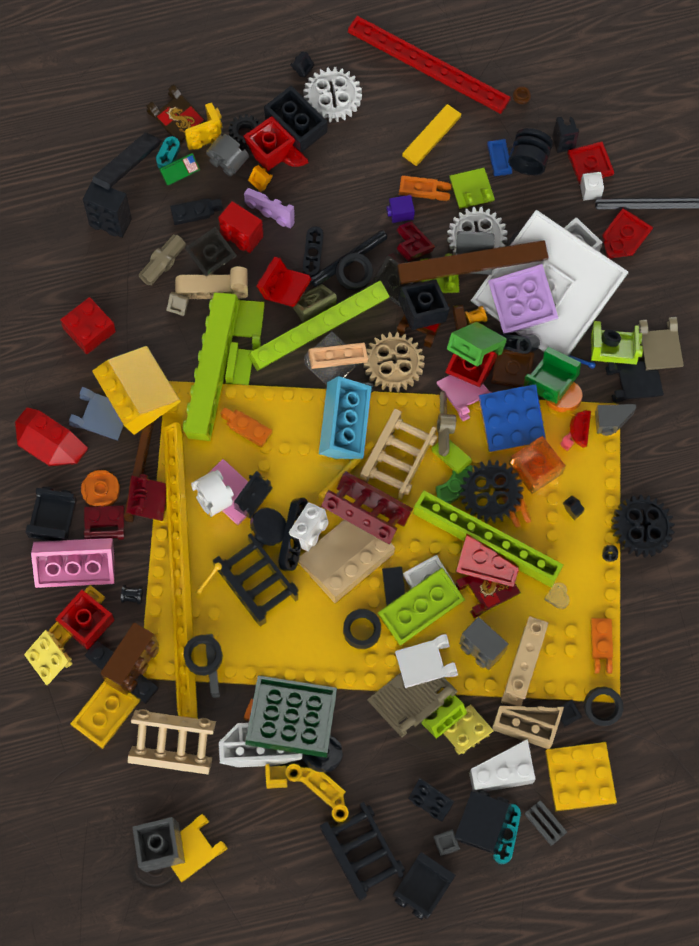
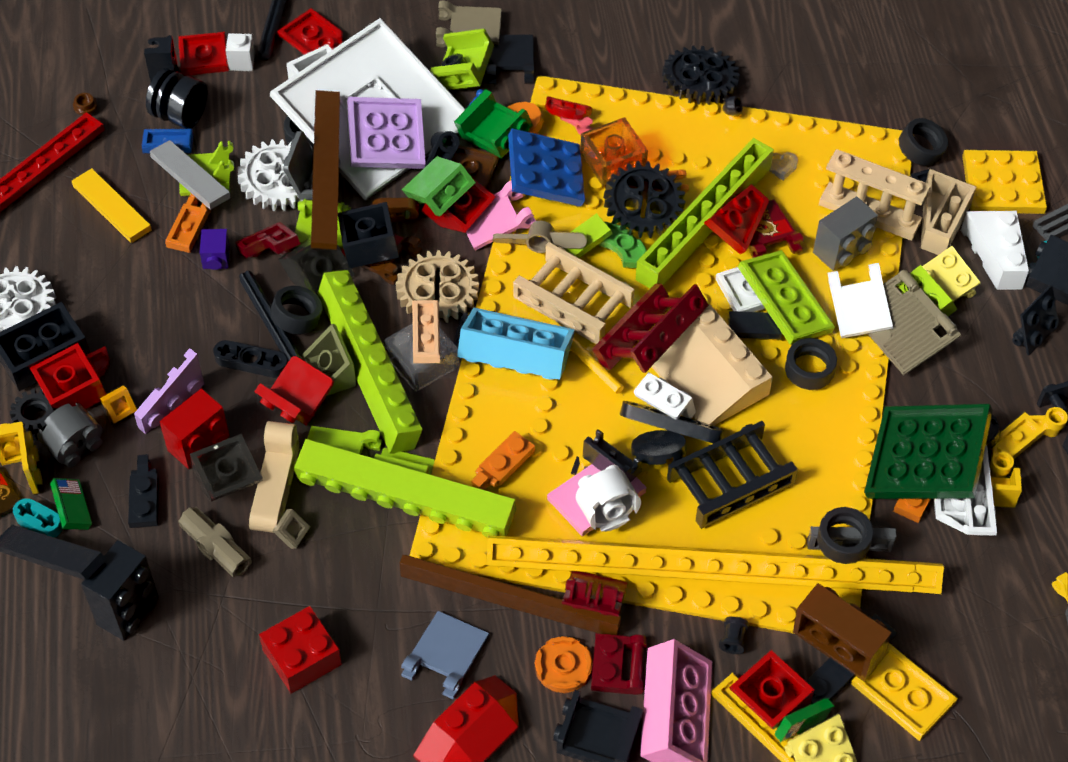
camera: 80 degrees left, 15 degrees down
yellow slope [92,346,181,435] -> none
tan fence [128,710,216,774] -> none
yellow hinge [195,562,222,595] -> none
light orange bush [465,306,487,326] -> none
black piece [563,496,585,520] -> none
orange hinge [591,618,613,674] -> none
dark grey slope [595,404,636,436] -> none
none -> light grey tile [150,140,230,210]
none -> green tile [774,698,834,742]

